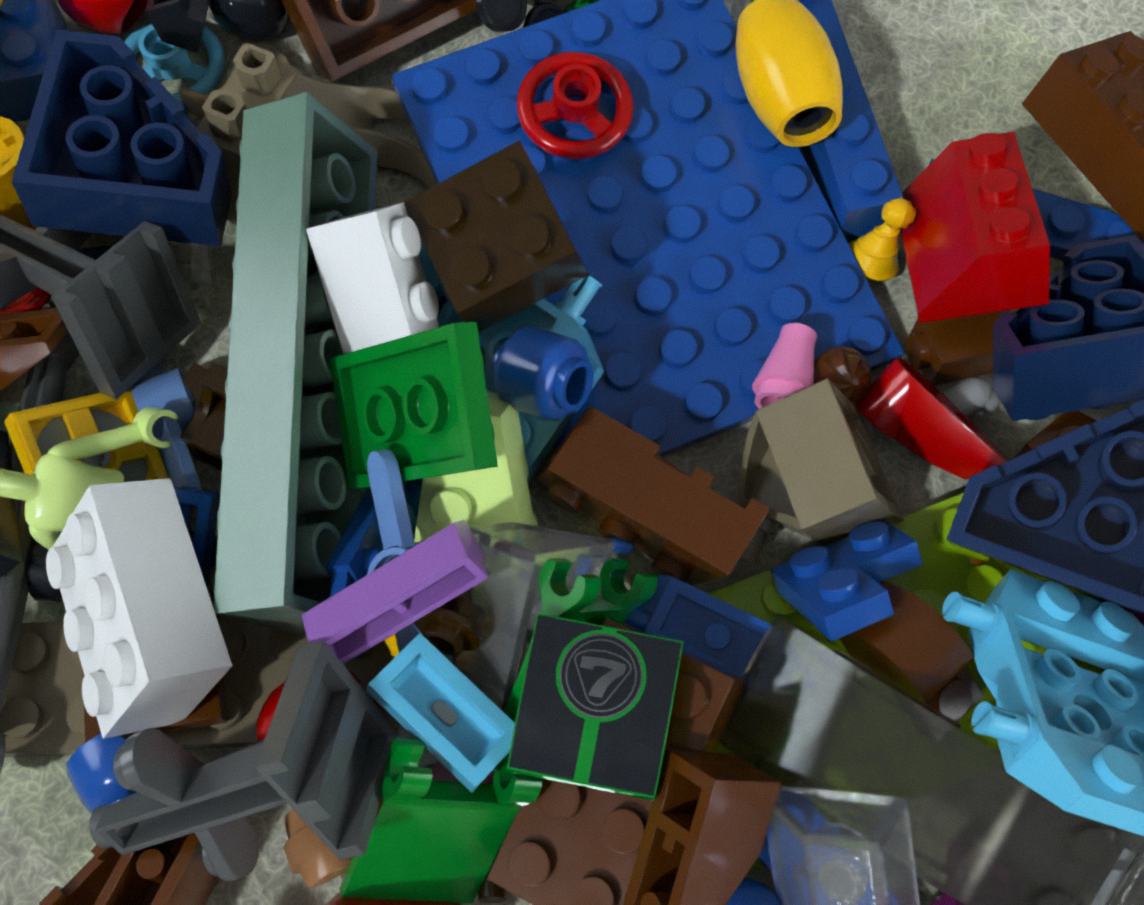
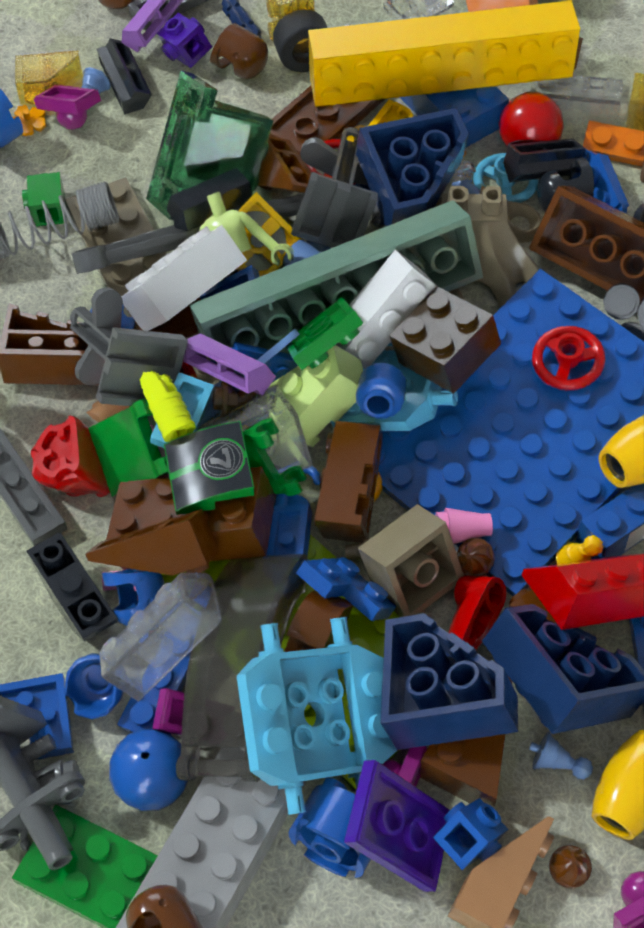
camera: 70 degrees right, 10 degrees down
none -> neon yellow hinge [139,371,196,442]

